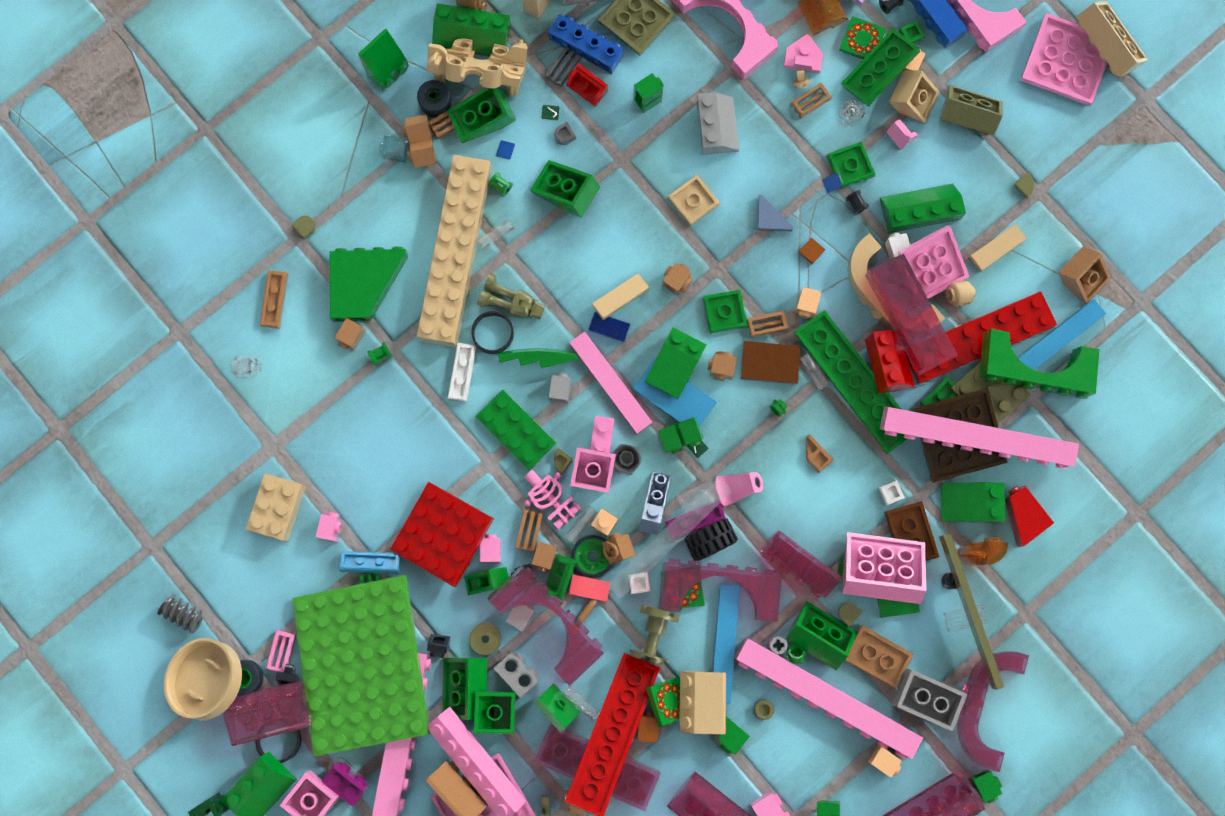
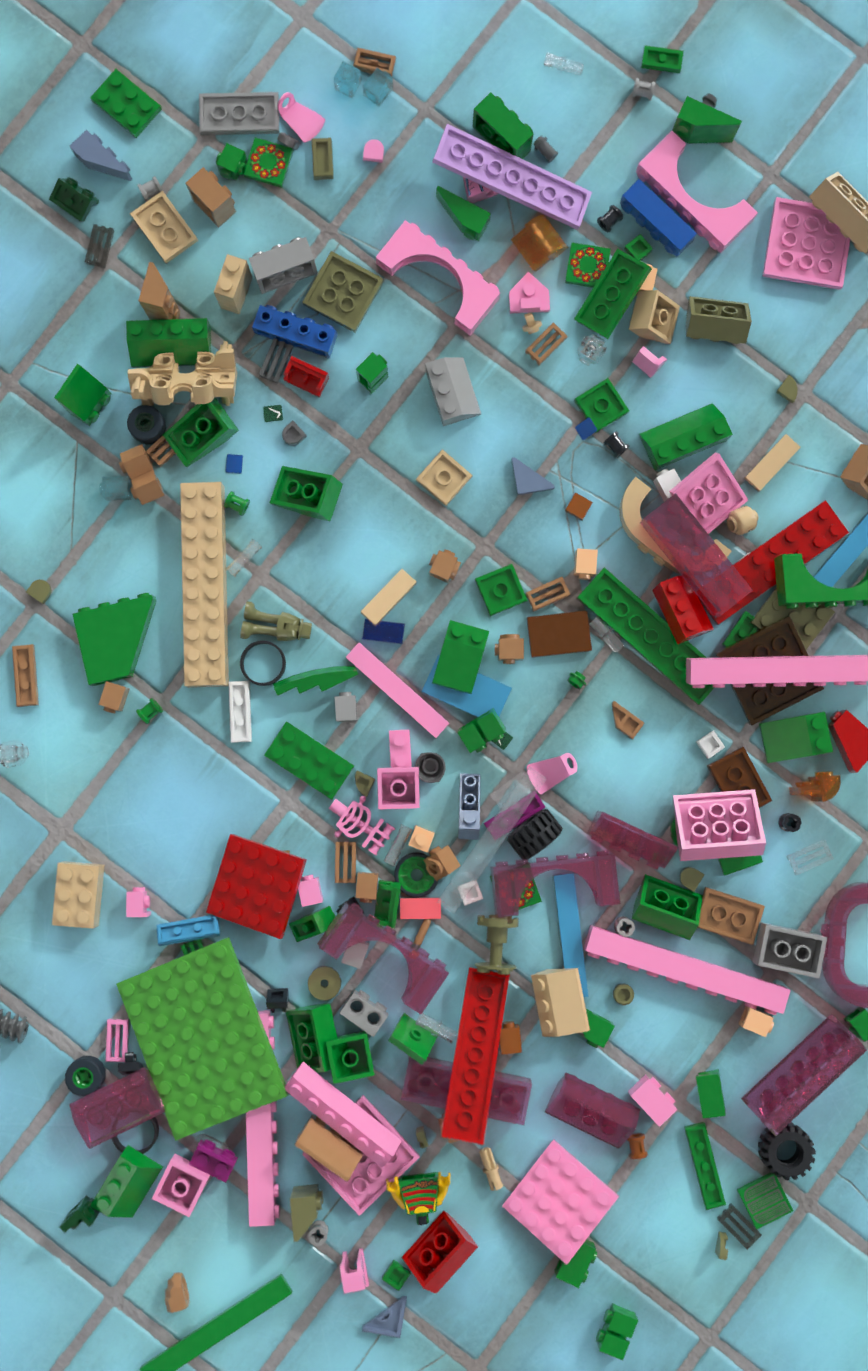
camera: 15 degrees left, 5 degrees up
tan brick [164,638,242,721] -> none
tile [646,677,680,727] -> none
green plate [786,646,805,664] -> none
olive tile [939,534,1004,690] -> none

